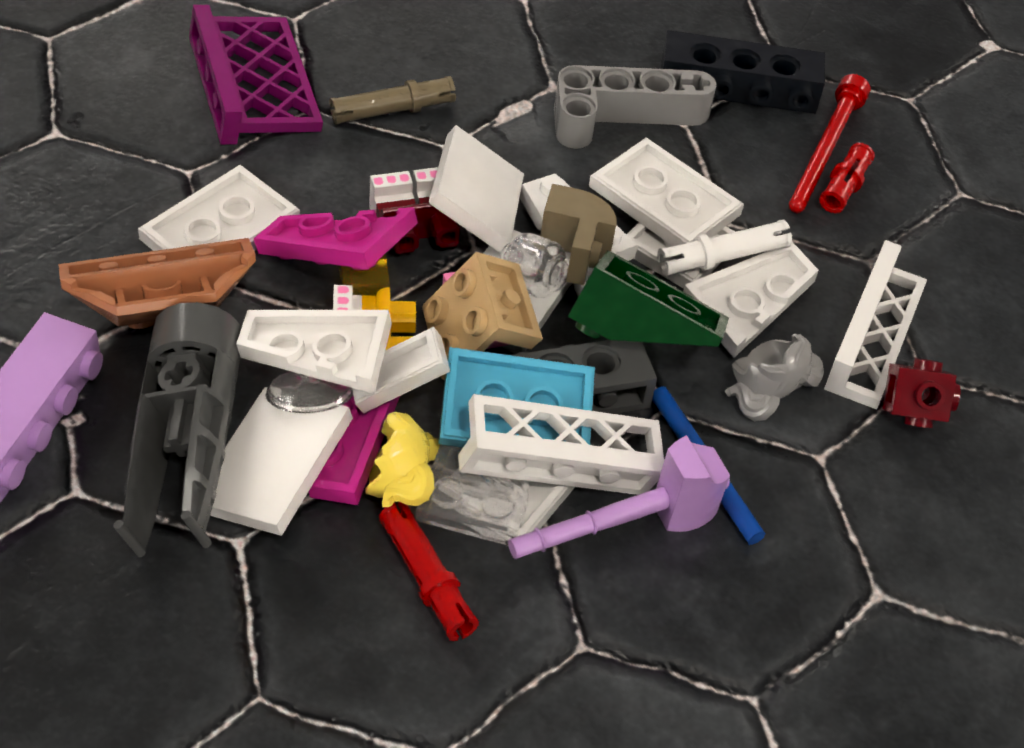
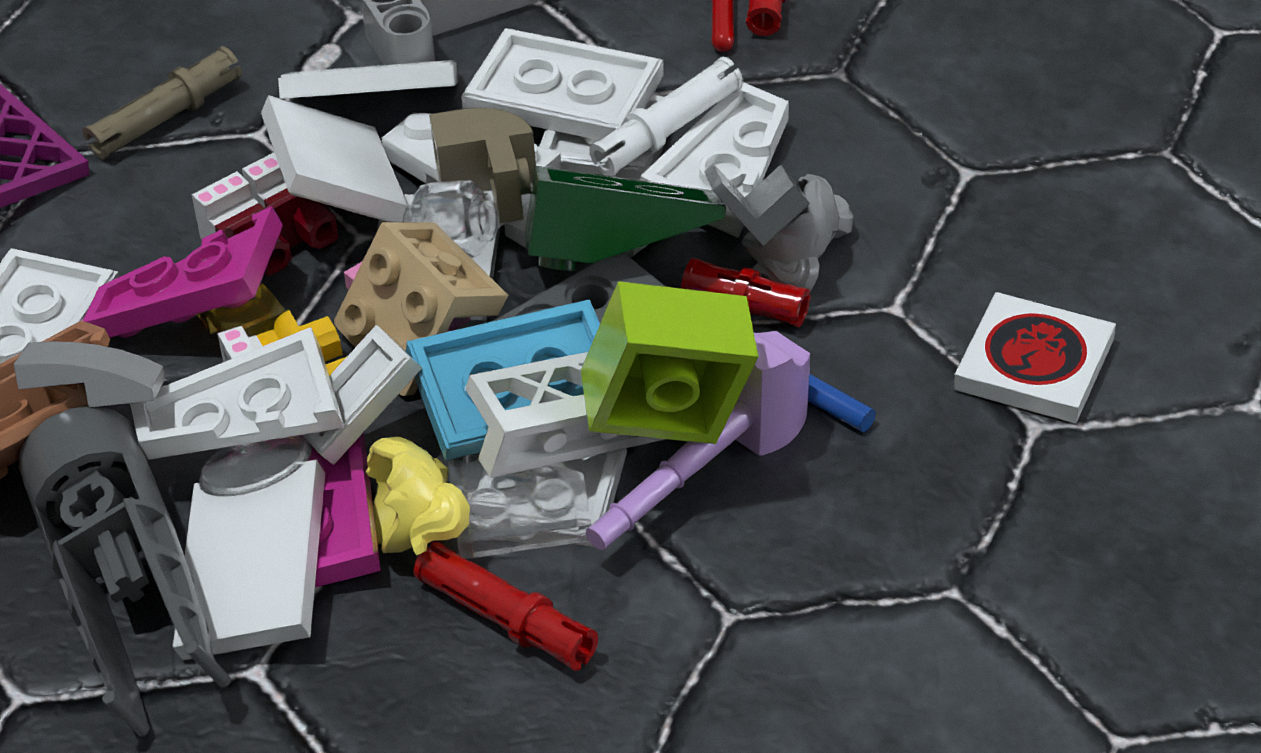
camera: 15 degrees left, 5 degrees down
white fence [824,240,927,410] -> none
dark red brick [882,358,961,428] -> none
none -> light grey slope [13,341,165,407]
none -> white tile [278,60,458,99]
none -> lime brick [580,281,759,444]
none -> red pin [681,258,810,327]
none -> dark grey panel [704,164,810,246]
none -> tile [954,292,1116,423]

